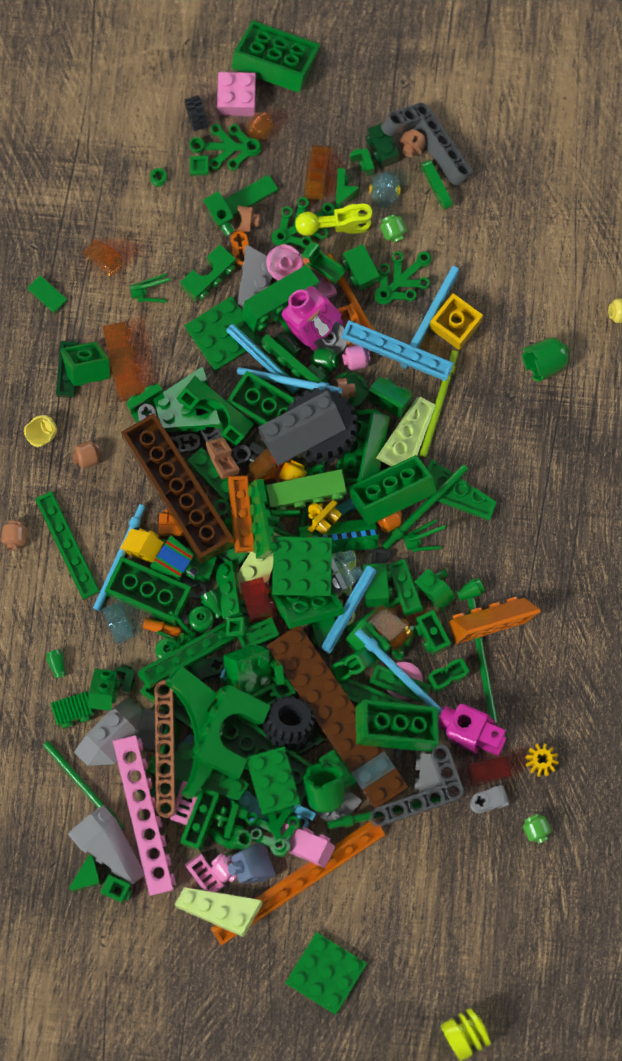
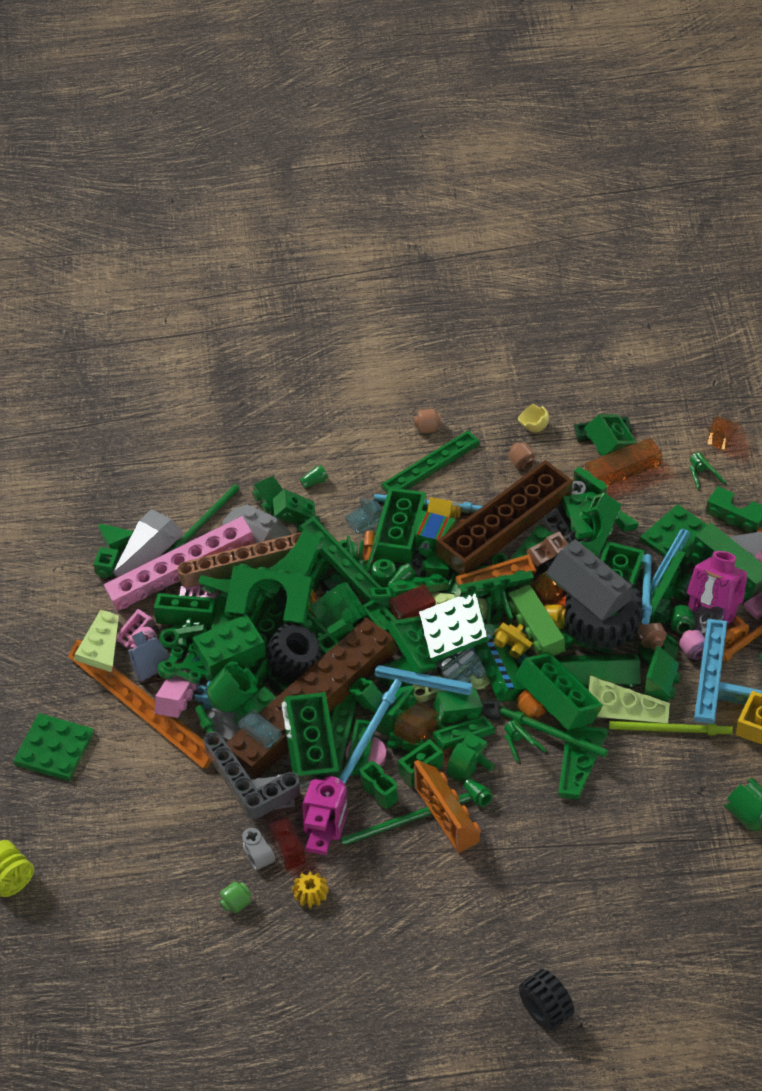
camera: 80 degrees right, 25 degrees down
green tile [27,275,67,314] -> none

